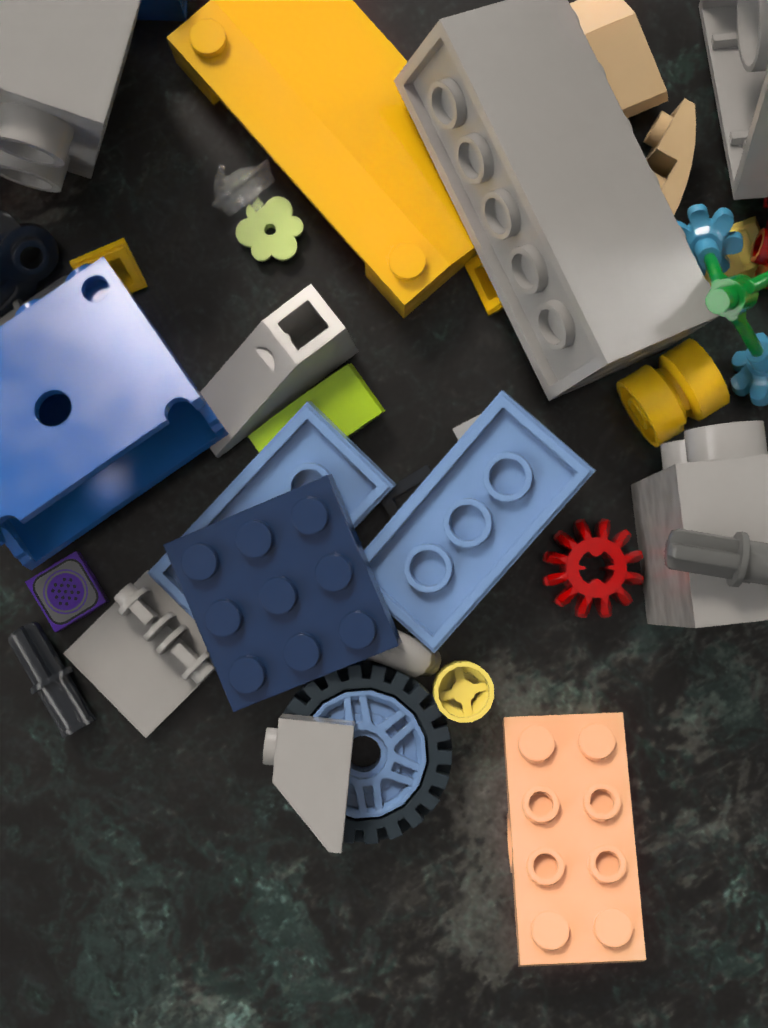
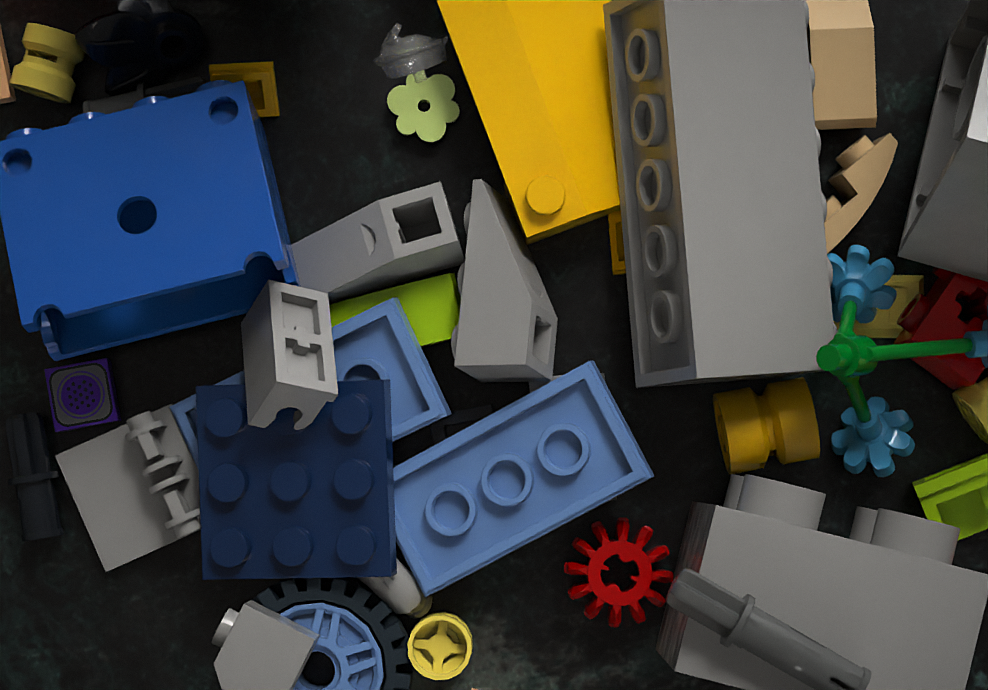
camera: 25 degrees right, 0 degrees up
none -> light grey hinge [241,279,338,430]
none -> light grey slope [451,179,558,382]

